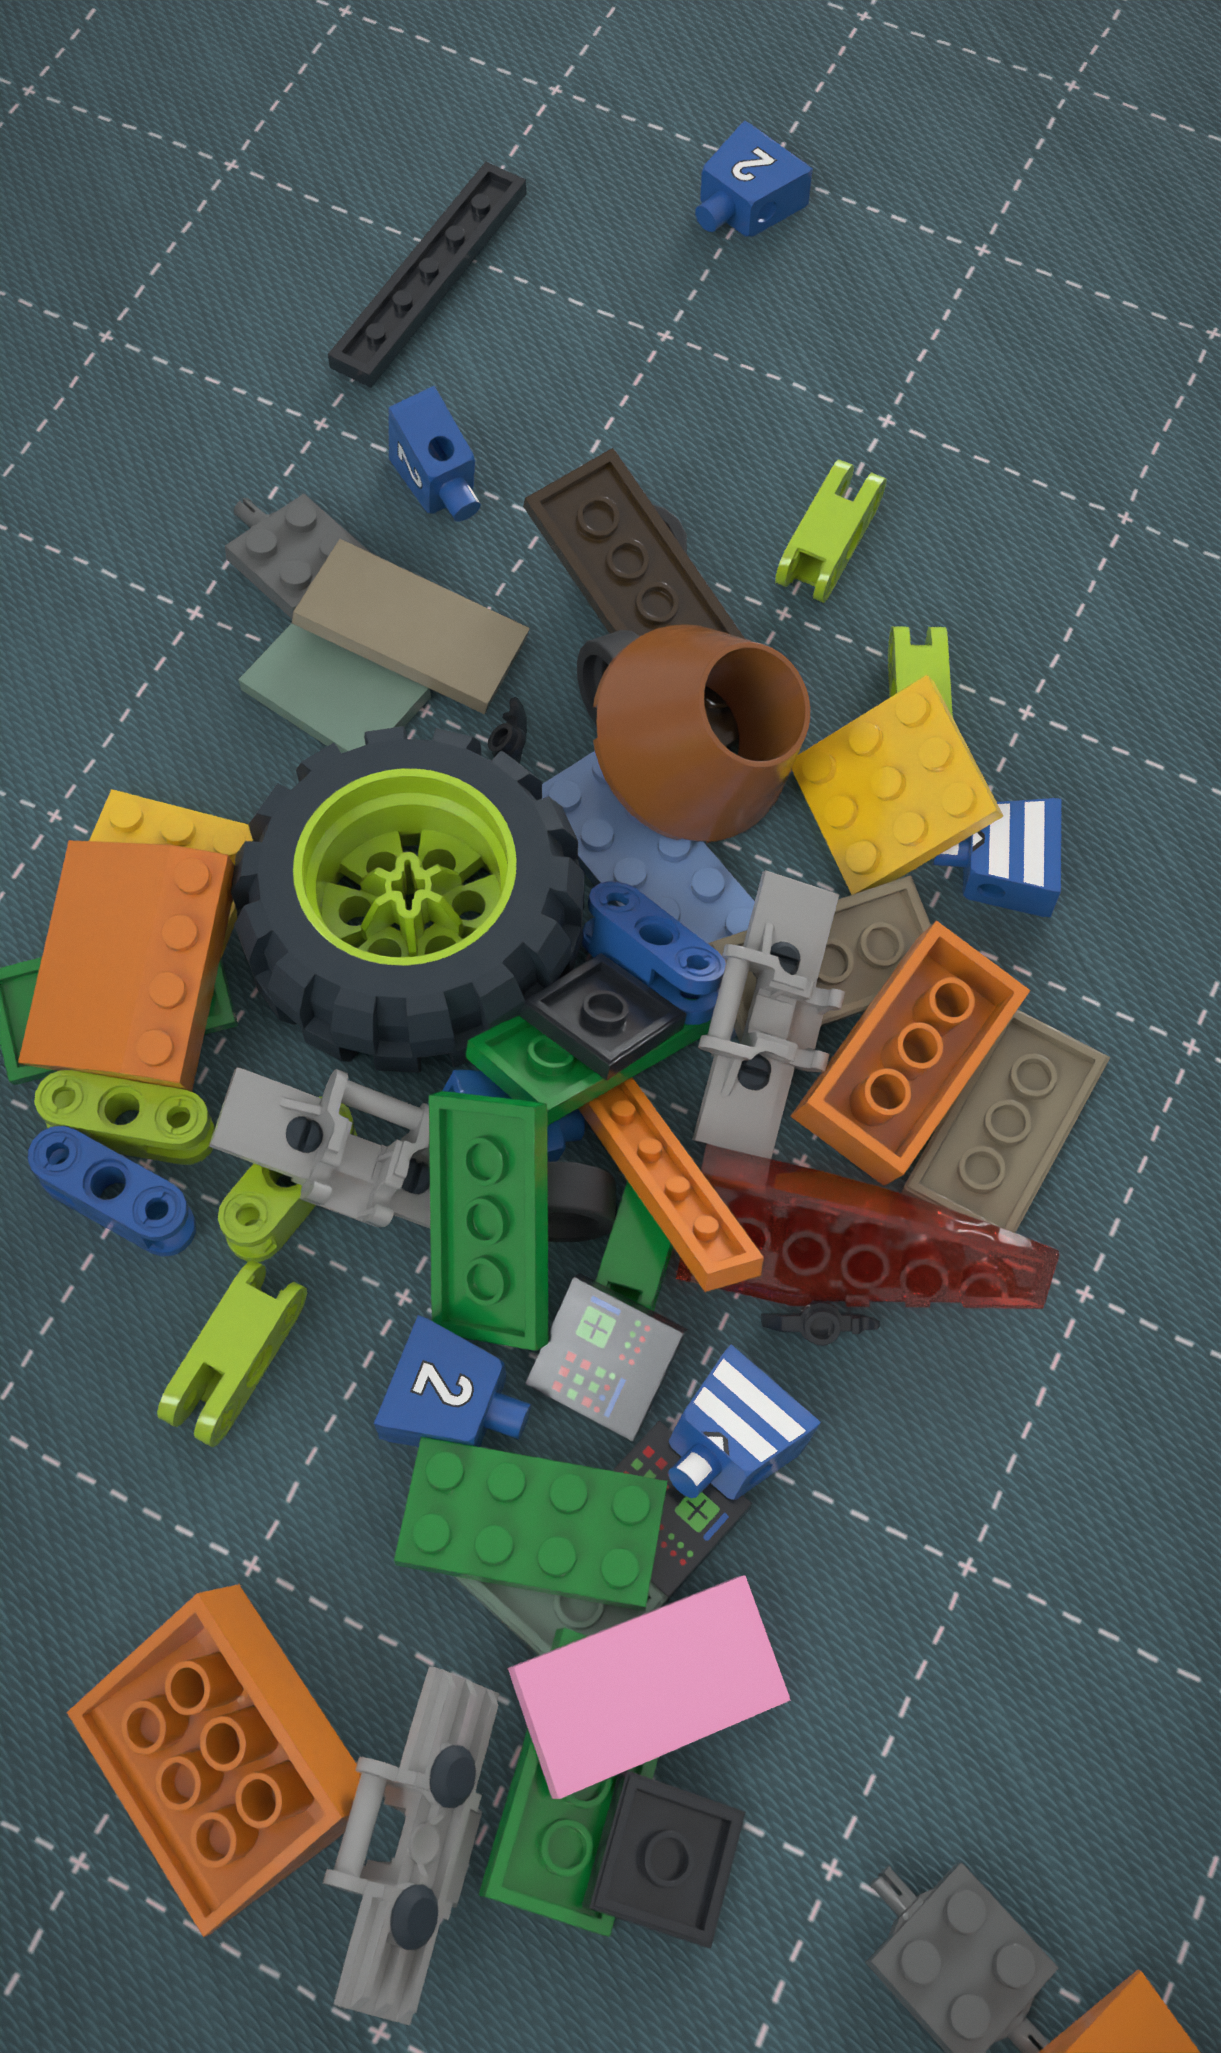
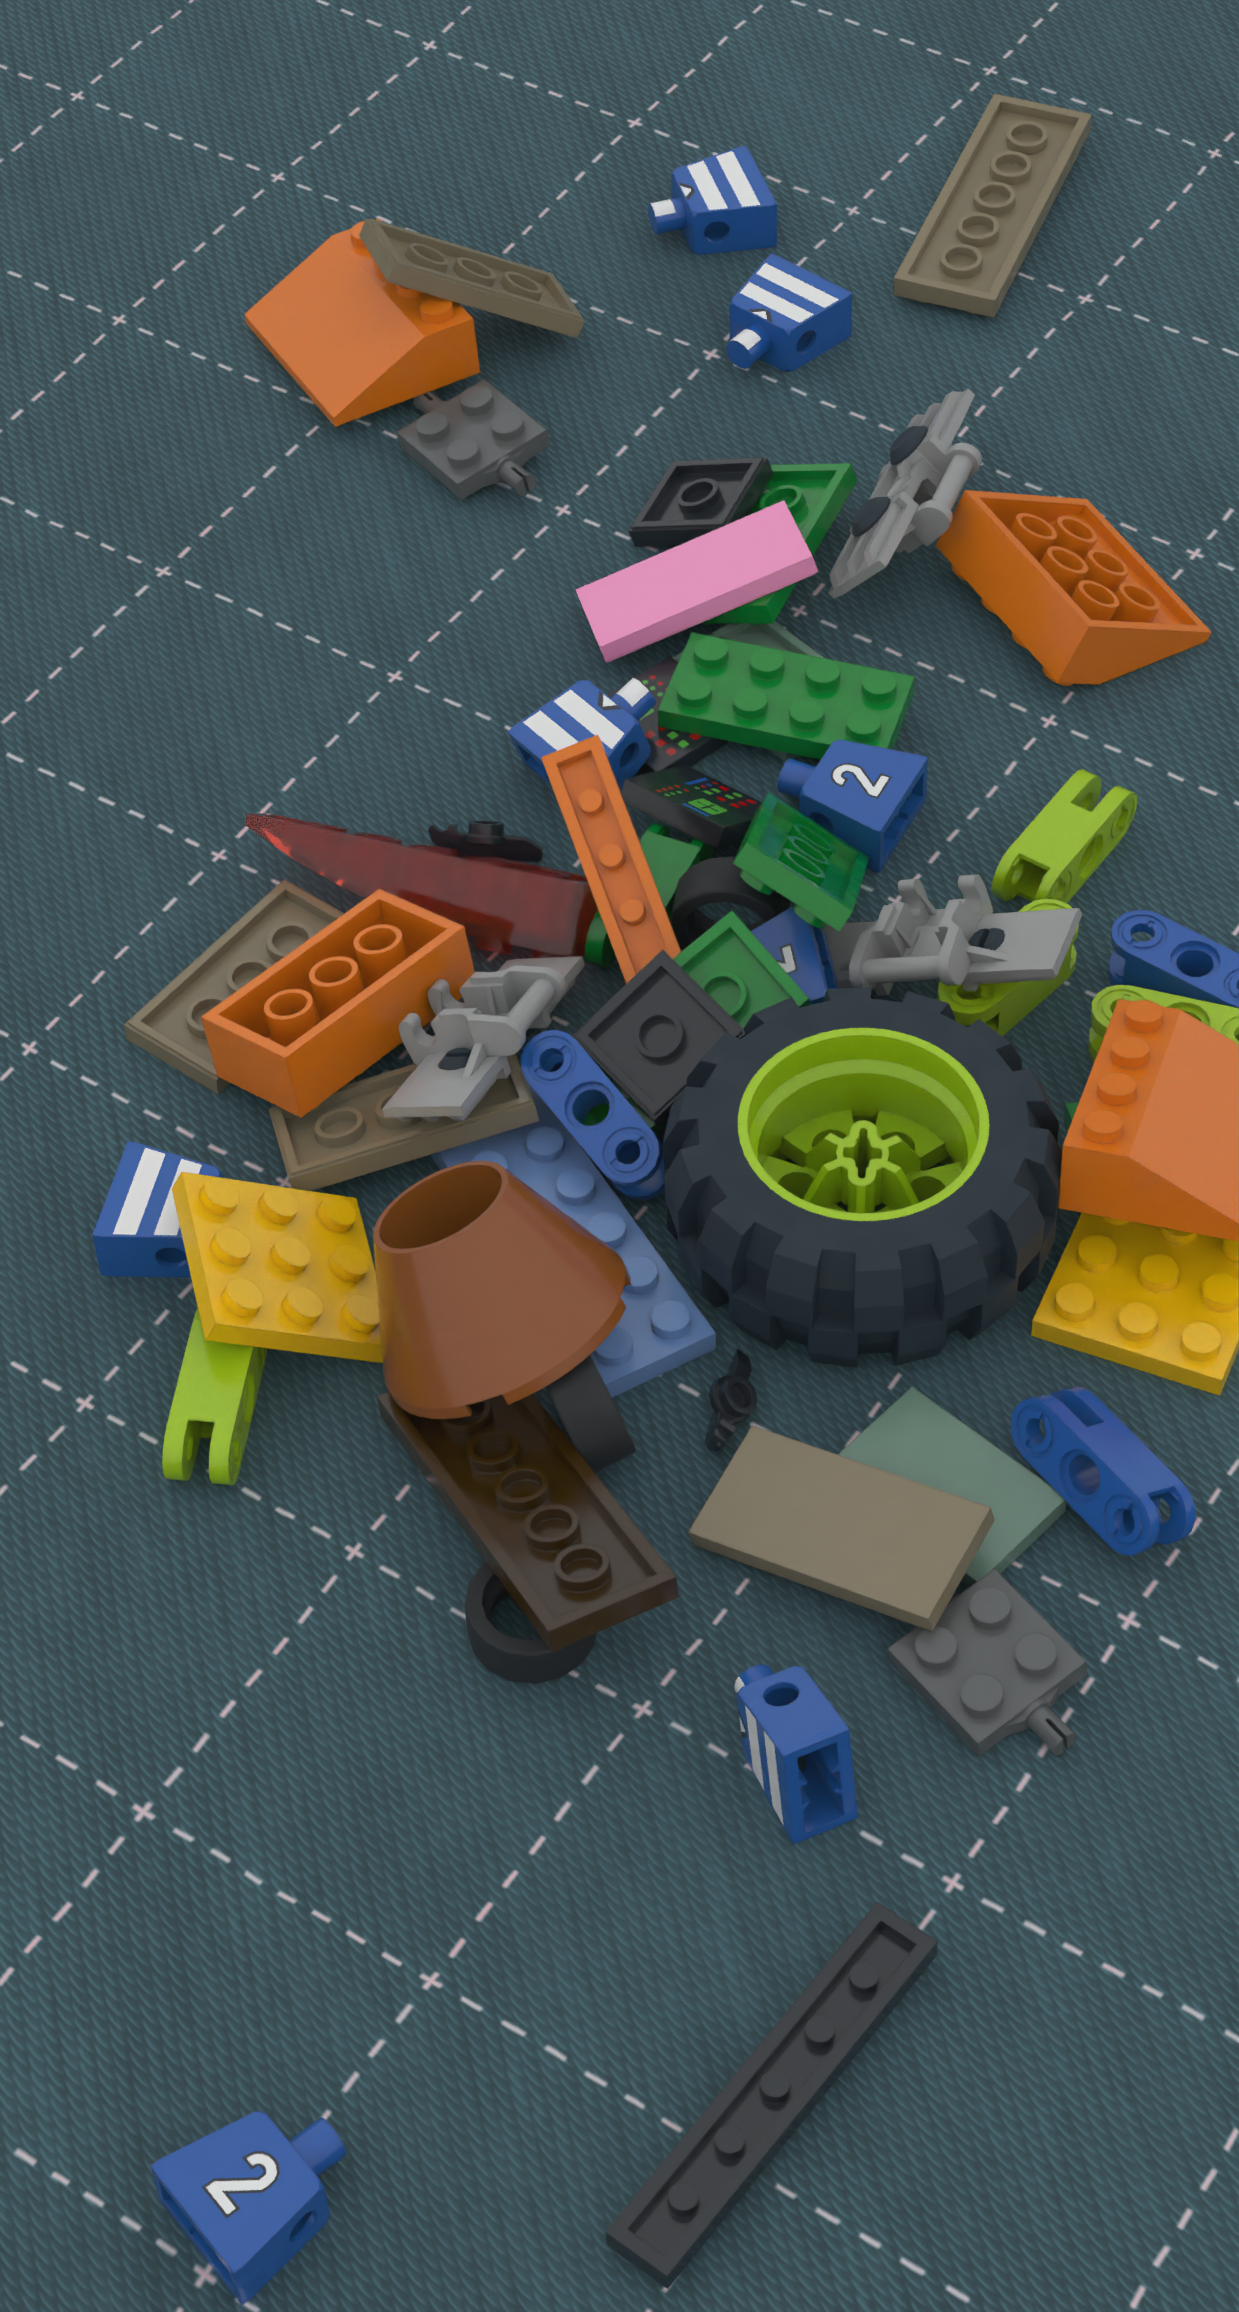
camera: 170 degrees left, 15 degrees down
lime piece [775,459,887,603] -> none
none -> blue piece [1011,1386,1195,1556]

